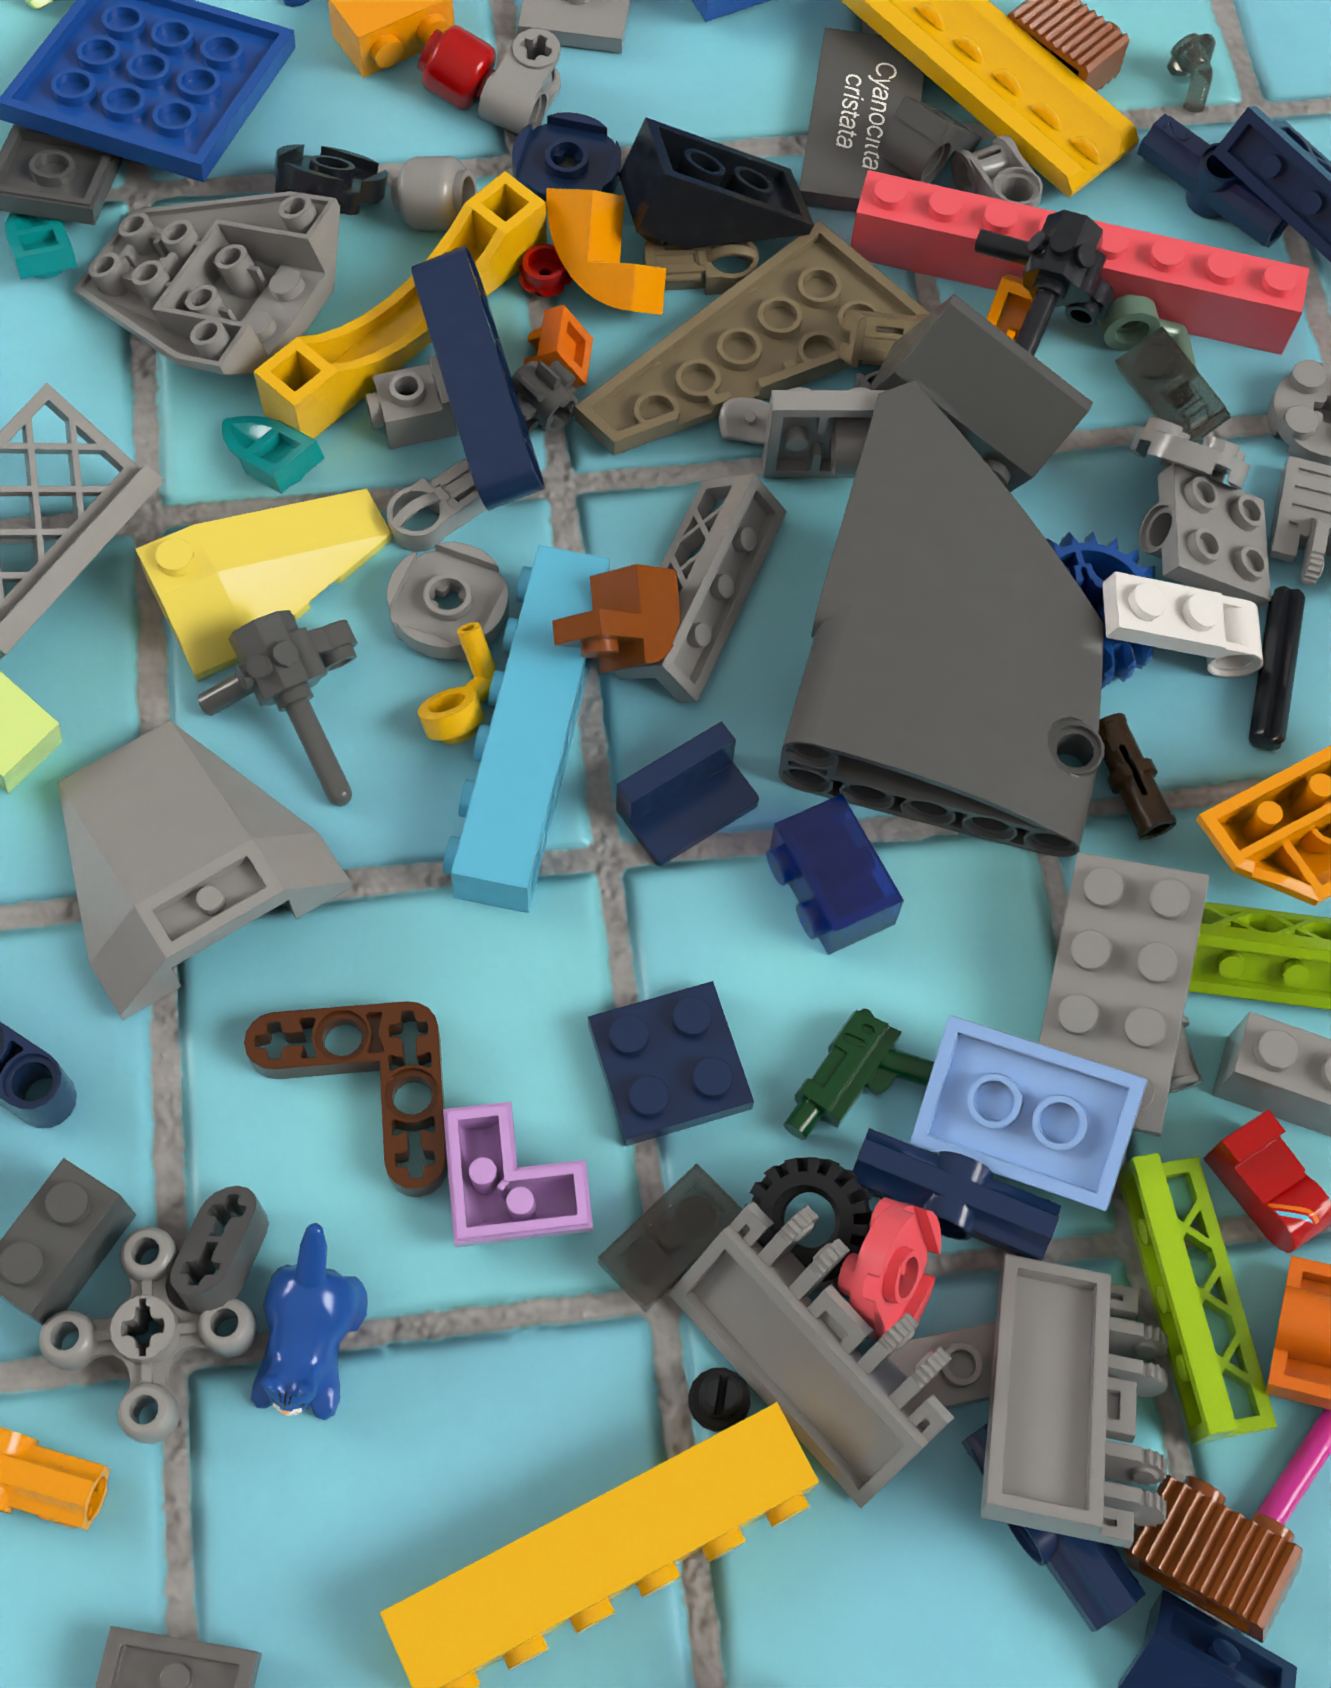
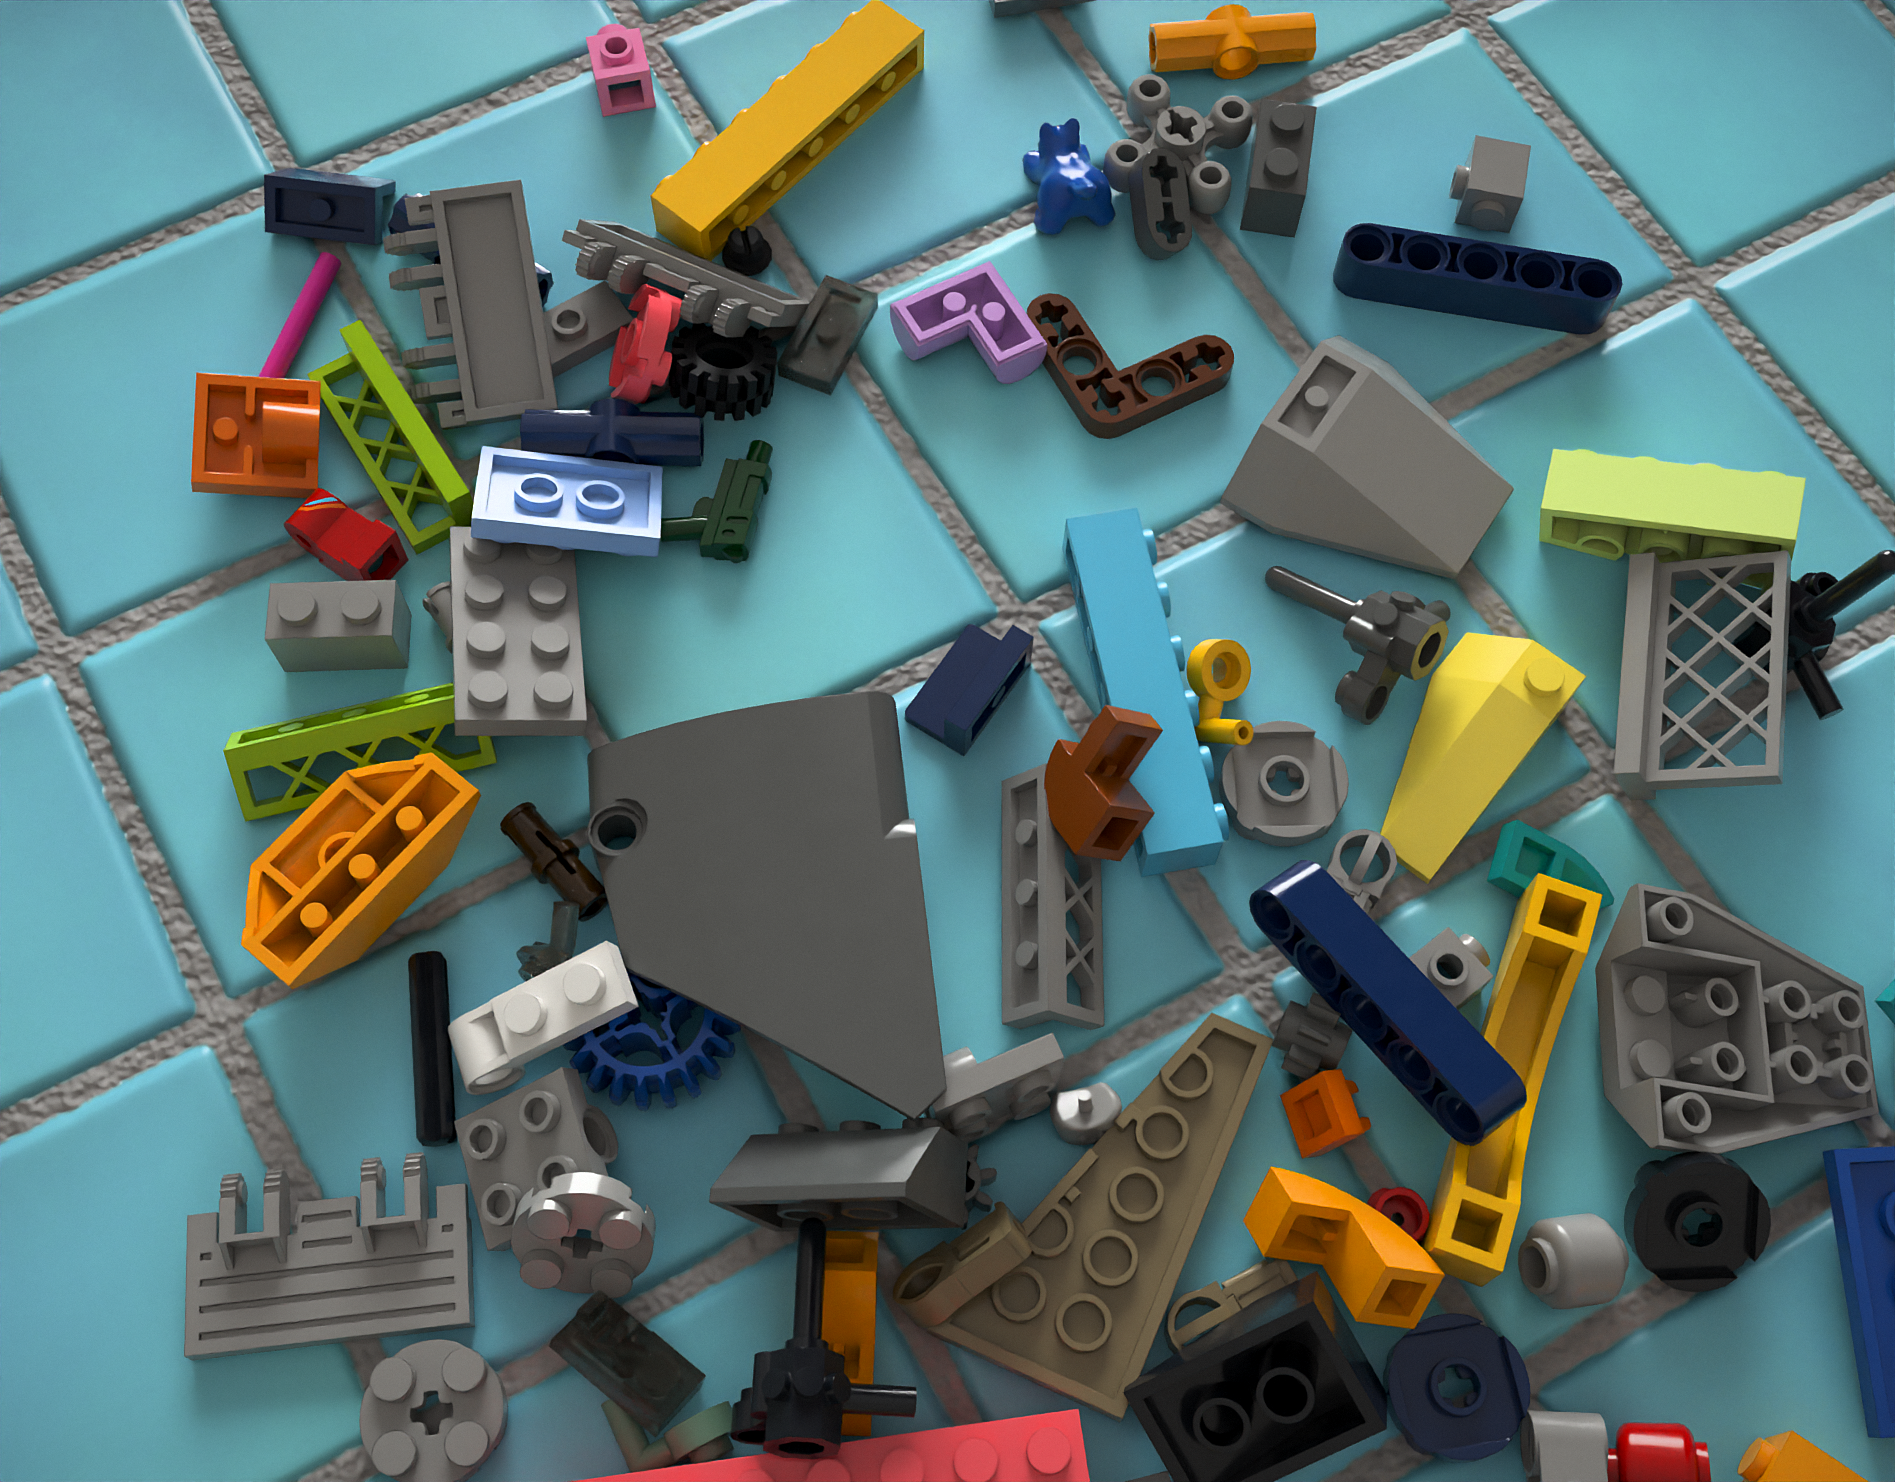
camera: 160 degrees right, 0 degrees up
dark blue plate [588,981,754,1146] -> none
clear blue brick [766,794,904,955] -> none
dark orange brick [1125,1475,1303,1643] -> none
none -> clear smoke plate [516,901,580,982]

